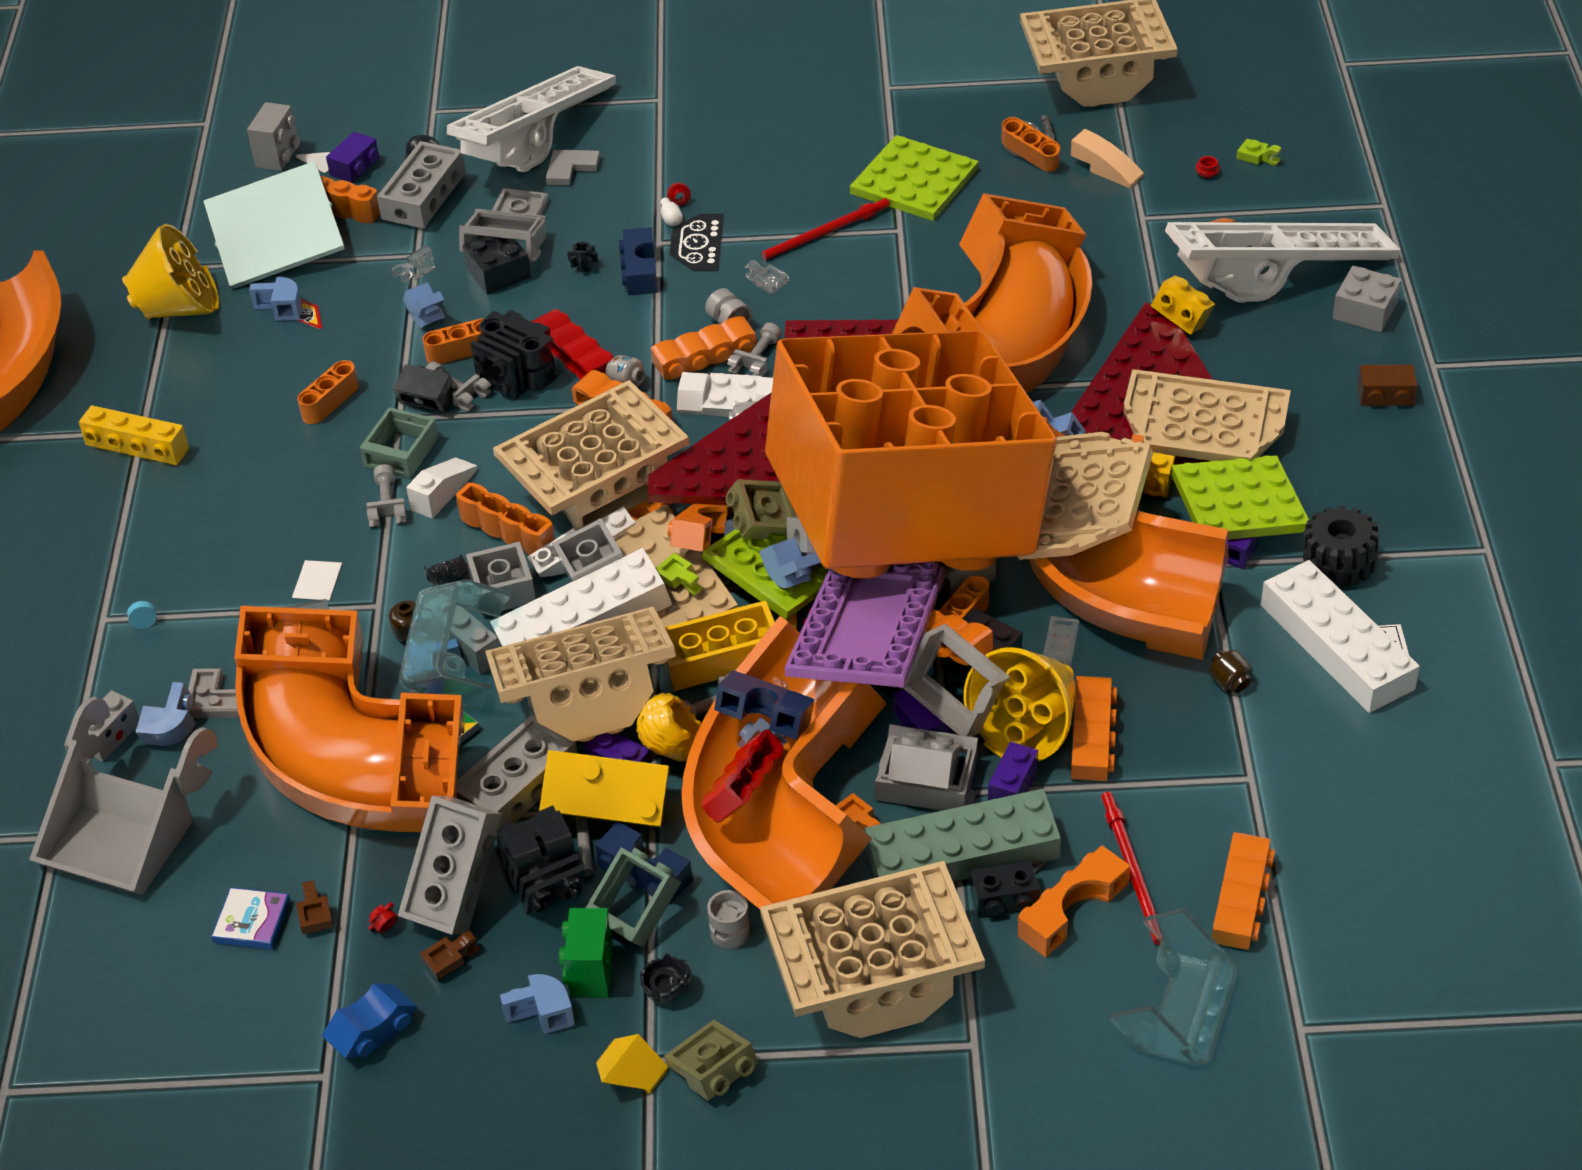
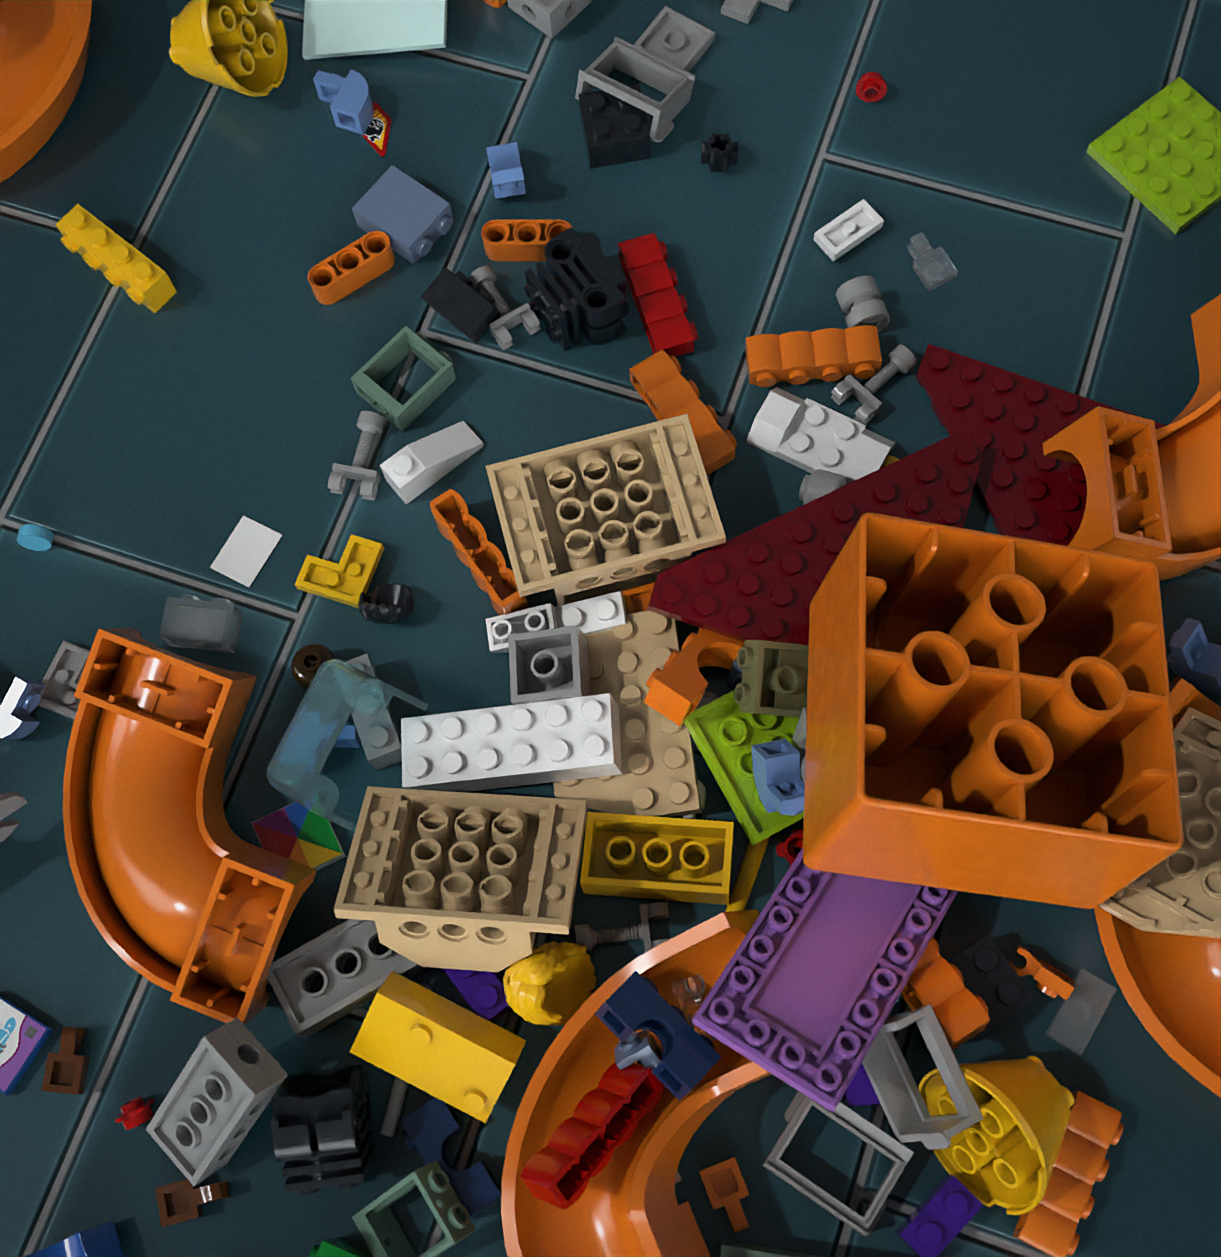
camera: 25 degrees right, 25 degrees up
clear plate [392,245,435,283] -> none
light grey brick [466,542,536,615] -> none
light grey head [606,355,645,388] -> none
dark blue arch [619,227,658,295] -> none
lime plate [655,553,703,596] -> none
white cylinder [660,198,683,227] -> none
black sticker [669,214,724,270] -> none
red bar [761,198,890,261] -> none
light grey brick [888,731,961,789] -> none
orange beam [939,575,989,620] -> none
none -> yellow plate [294,534,384,608]
none -> sand blue brick [352,165,454,264]
none -> white plate [813,199,884,262]
none -> orange plate [1008,945,1075,1000]

